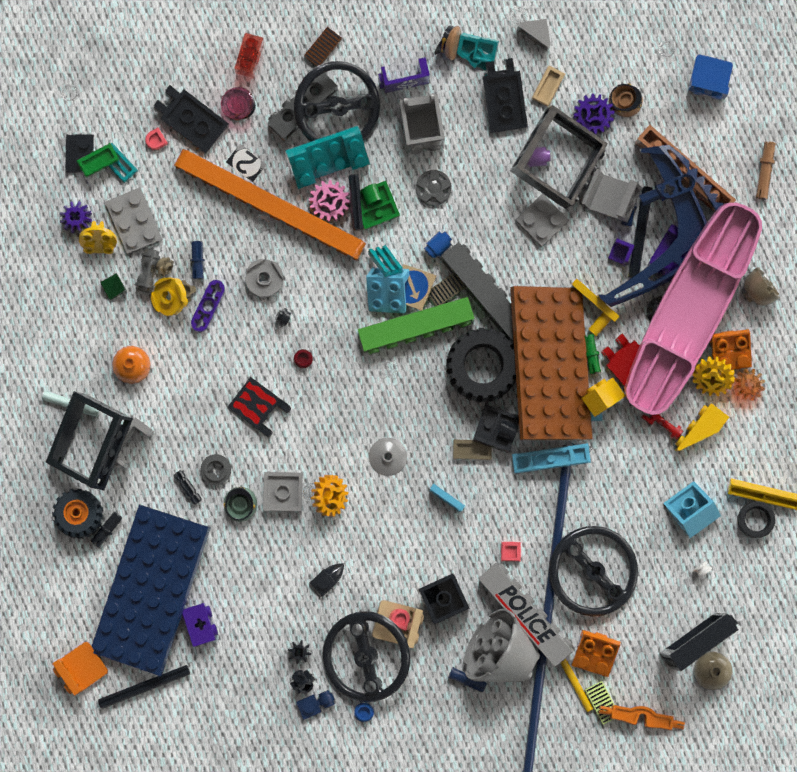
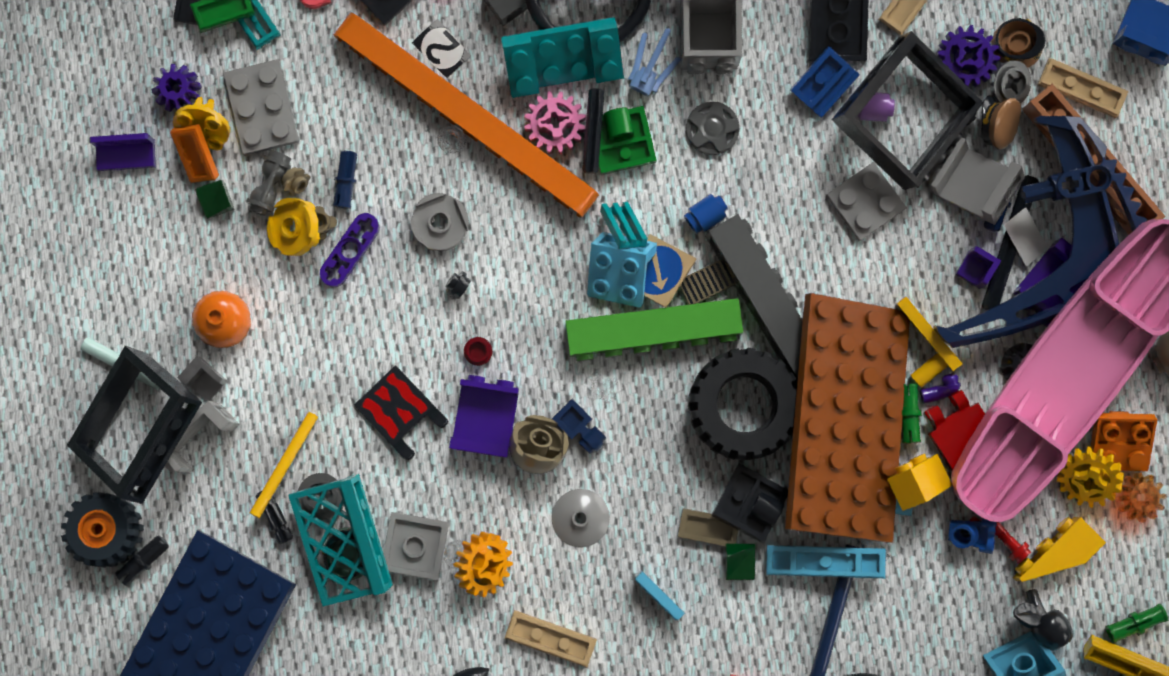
camera: 15 degrees right, 0 degrees up
none -> dark purple panel [90,133,156,171]
none -> orange plate [170,124,219,183]
none -> flat silver panel [177,356,228,401]
none -> yellow bar [249,411,318,519]
none -> teal fence [288,474,393,607]
none -> dark purple panel [449,375,519,458]
none -> tan tile [505,610,597,667]
none -> dark tan cylinder [509,415,569,474]
none -> dark blue plate [552,399,607,454]
none -> light blue plant [628,28,681,96]
none -> dark green slope [725,543,755,580]
none -> blue plate [790,47,860,118]
none -> dark purple arm [919,373,961,404]
none -> blue plate [948,518,996,554]
none -> medium nougat piece [981,95,1021,150]
none -> dark grey gear [990,60,1031,103]
none -> white sticker [1004,208,1046,266]
none -> black piece [1013,589,1073,651]
none -> tan tile [1037,58,1128,118]
none -> green pin [1105,604,1168,643]

